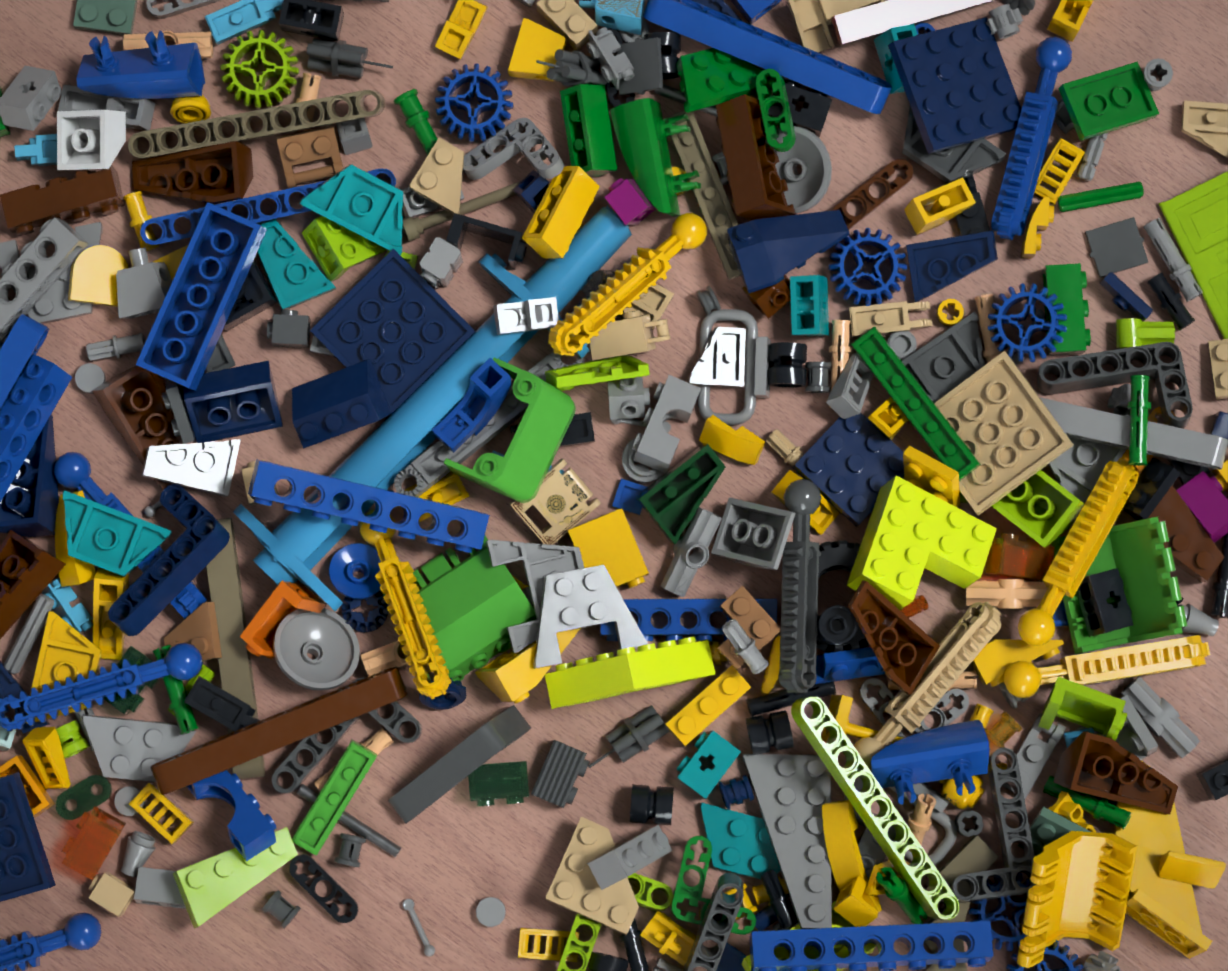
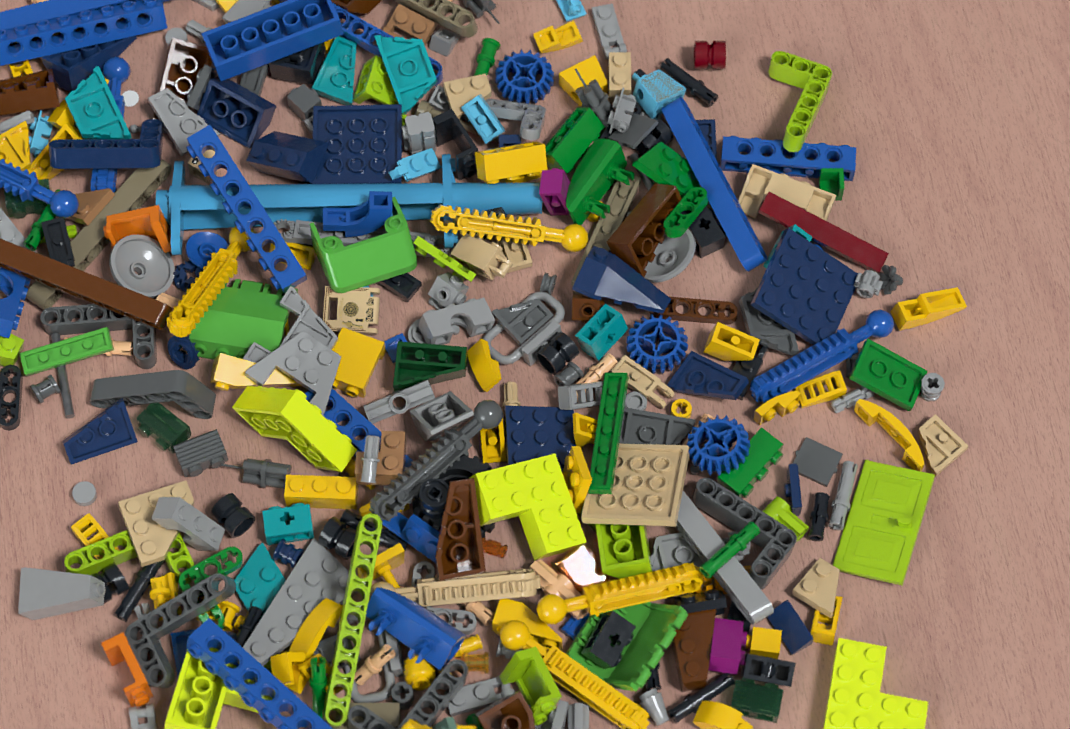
camera: 45 degrees right, 20 degrees down
light grey hinge [403,899,435,957] -> none
slope [493,297,559,335] -> none
green axle [1058,182,1144,212] -> none
none -> dark blue wing [63,398,138,465]
none -> white sticker [122,90,139,107]
none -> medium azure hinge [389,148,442,182]
none -> medium azure slope [461,94,505,144]
none -> yellow slope [854,399,924,472]

